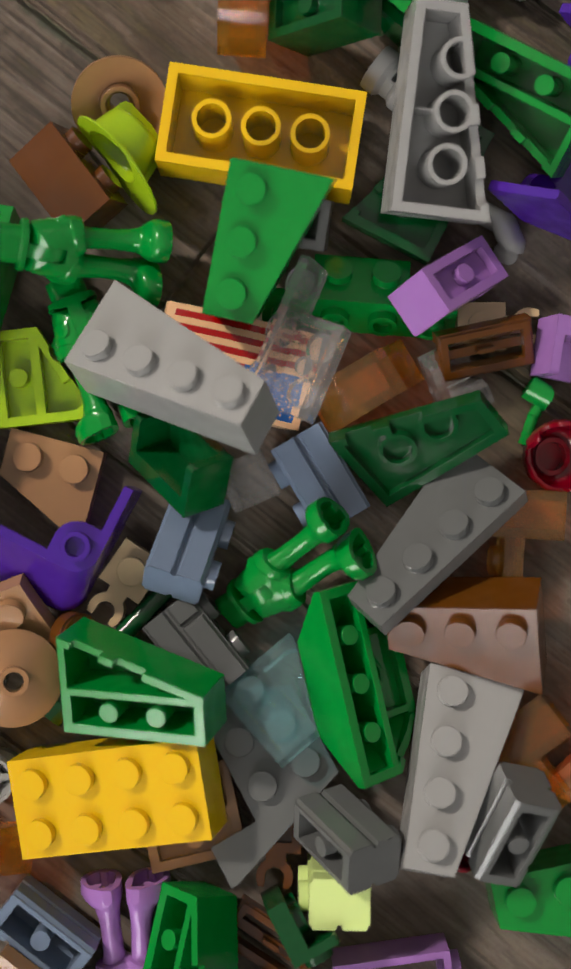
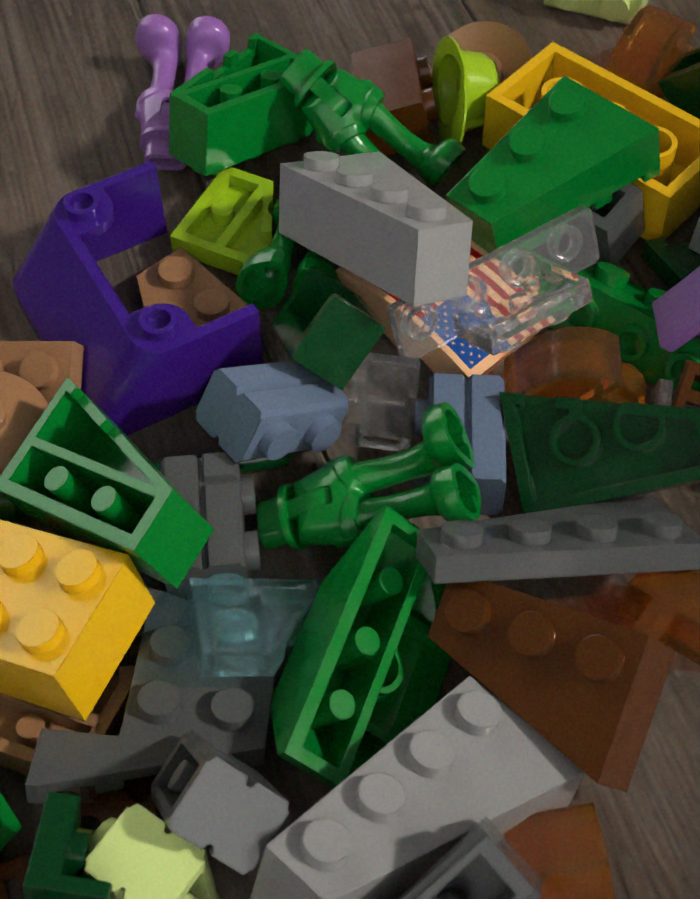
camera: 35 degrees right, 35 degrees down
tan plate [87,537,150,627] -> none

